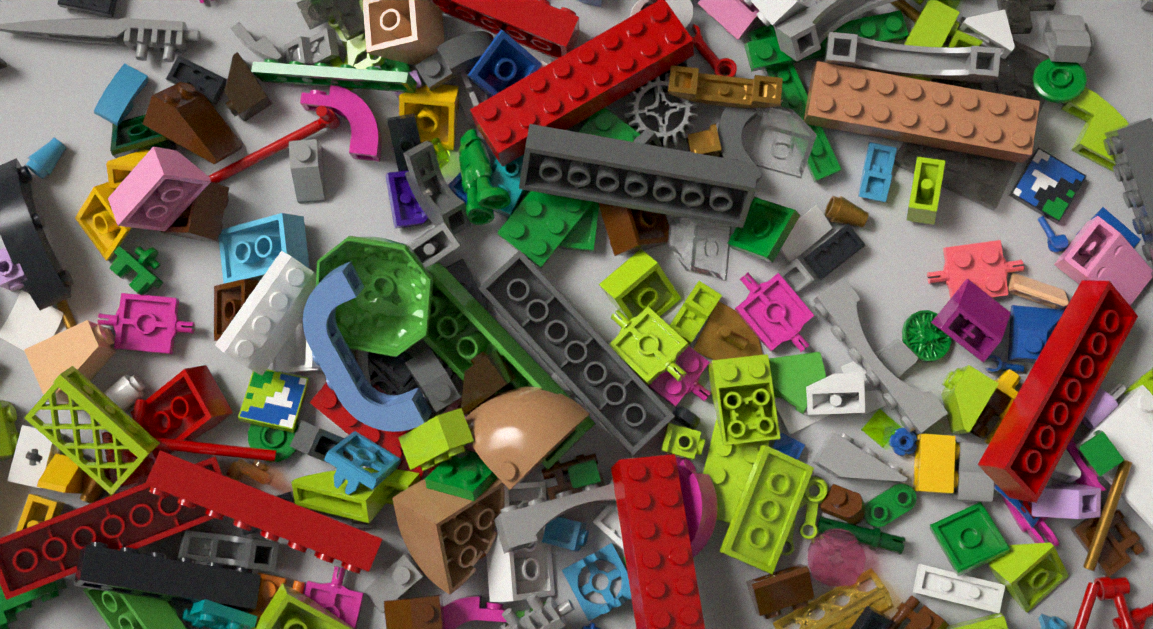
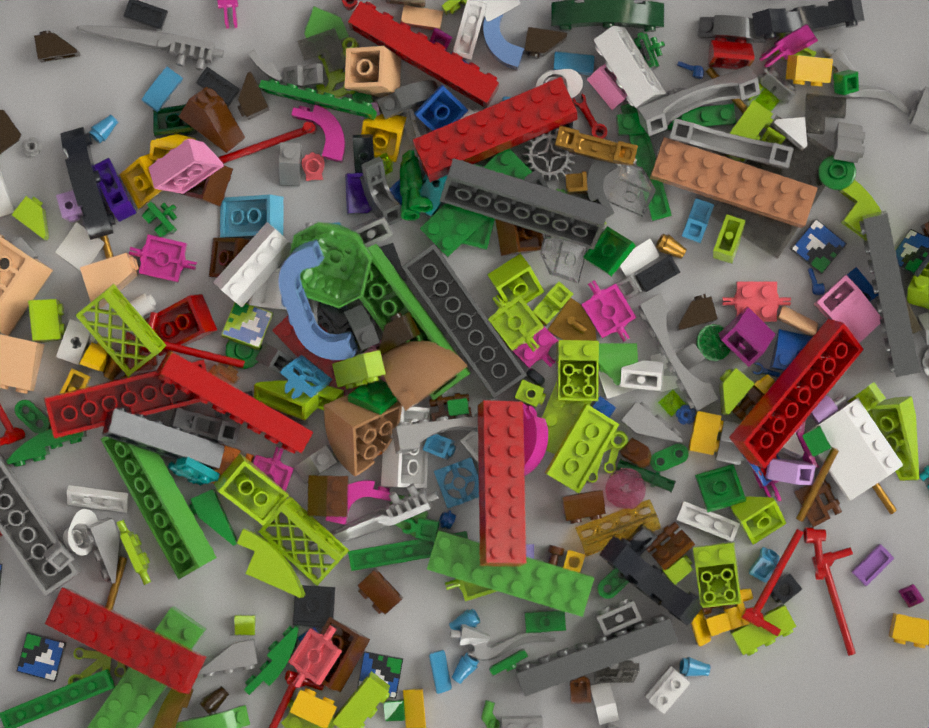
camera: 10 degrees right, 5 degrees up
none -> dark purple slope [94,158,137,222]
none -> coral animal [302,152,325,181]
none -> dark brown slope [676,294,718,331]

